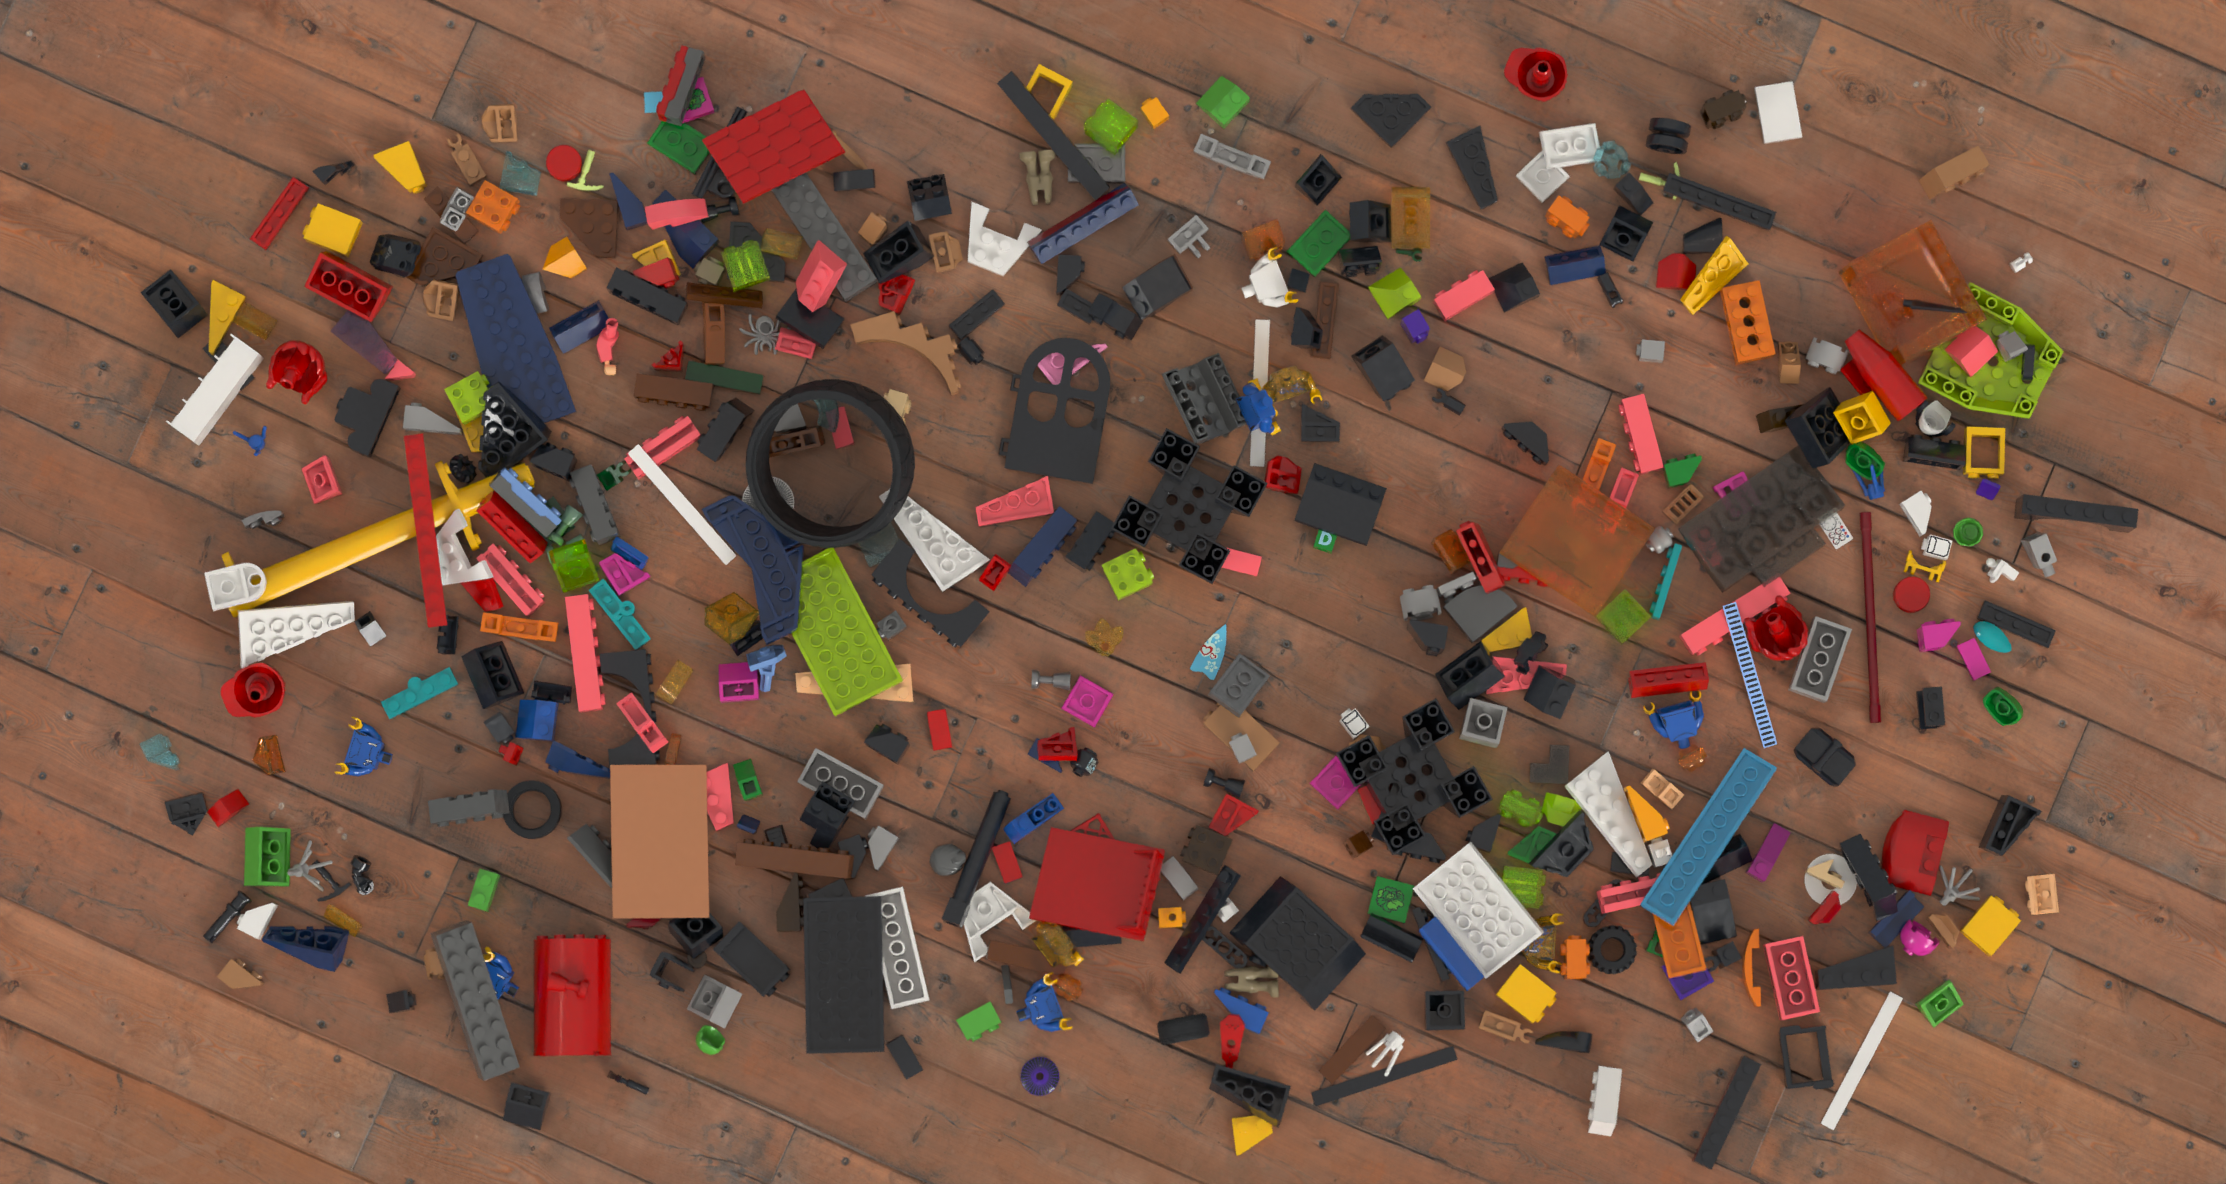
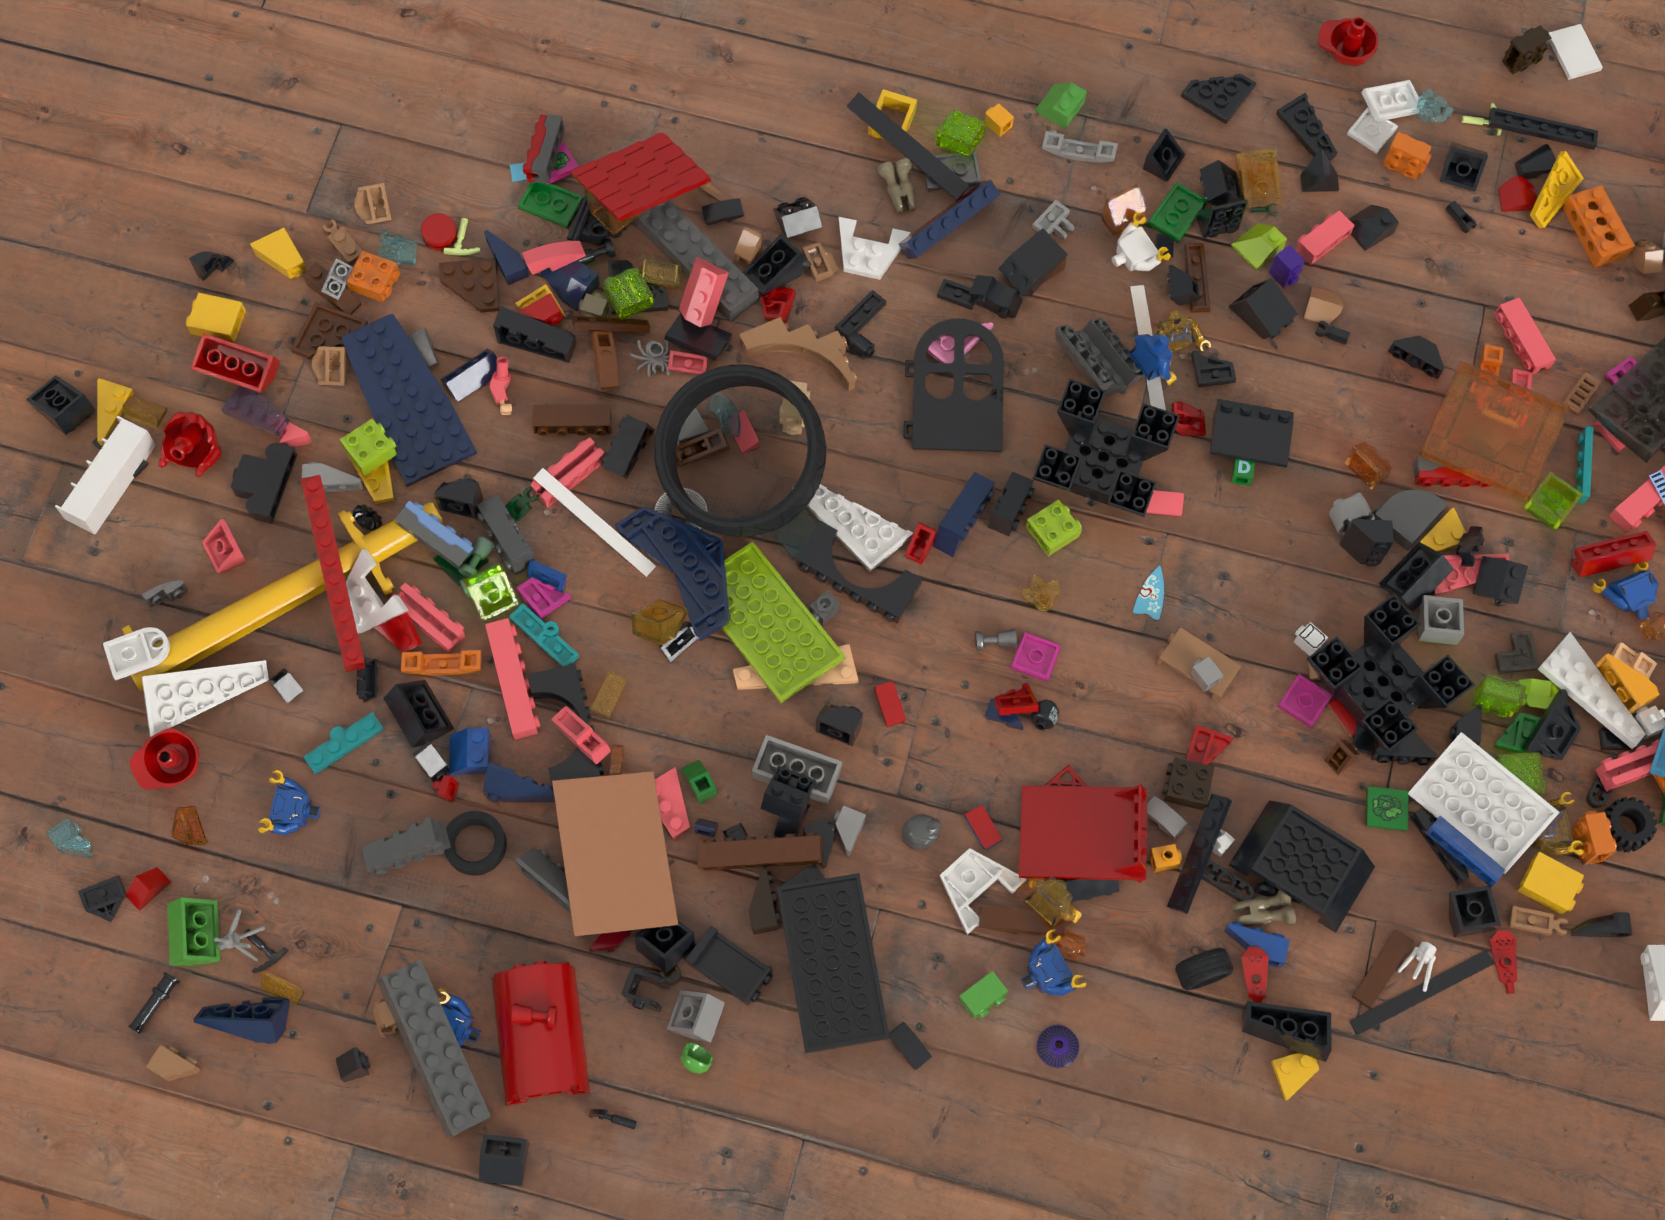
camera: 10 degrees left, 15 degrees down
blue plant [233,426,267,456] -> none
white slope [237,903,278,940] -> none
red tile [250,177,310,250] -> none
black arm [351,855,374,895] -> none
black shield [370,234,421,278] -> none
bright green brick [468,869,501,912] -> none
red brick [477,490,548,564] -> none
black slope [478,381,552,478] -> none
black hinge [531,681,572,705] -> none
light orange slope [542,237,587,279] -> none
red slope [652,340,685,372] -> none
dark green tile [685,361,764,394] -> none
dark pink slope [719,662,760,703] -> none
medium blue piece [746,645,786,692] -> none
white brick [865,887,930,1009] -> none
black brick [942,790,1011,929] -> none
coral wing [975,476,1054,527] -> none
dark grey tile [1001,965,1013,1004] -> none
blue slope [1003,793,1064,844] -> none
black slope [1056,255,1085,295] -> none
black piece [1203,768,1245,798] -> none
flat silver tile [1208,653,1270,718] -> none
black panel [1360,913,1424,962] -> none
light grey plate [1437,572,1476,599] -> none
red slope [1456,521,1506,593] -> none
dark blue panel [1544,245,1606,285] -> none
black slope [1614,173,1654,216] -> none
light grey brick [1636,339,1665,363] -> none
black wheel [1645,118,1691,154] -> none
light grey piece [1645,526,1674,554] -> none
green slope [1663,453,1702,489] -> none
none -> black slope [1300,148,1339,192]
none -> red piece [1489,930,1517,994]

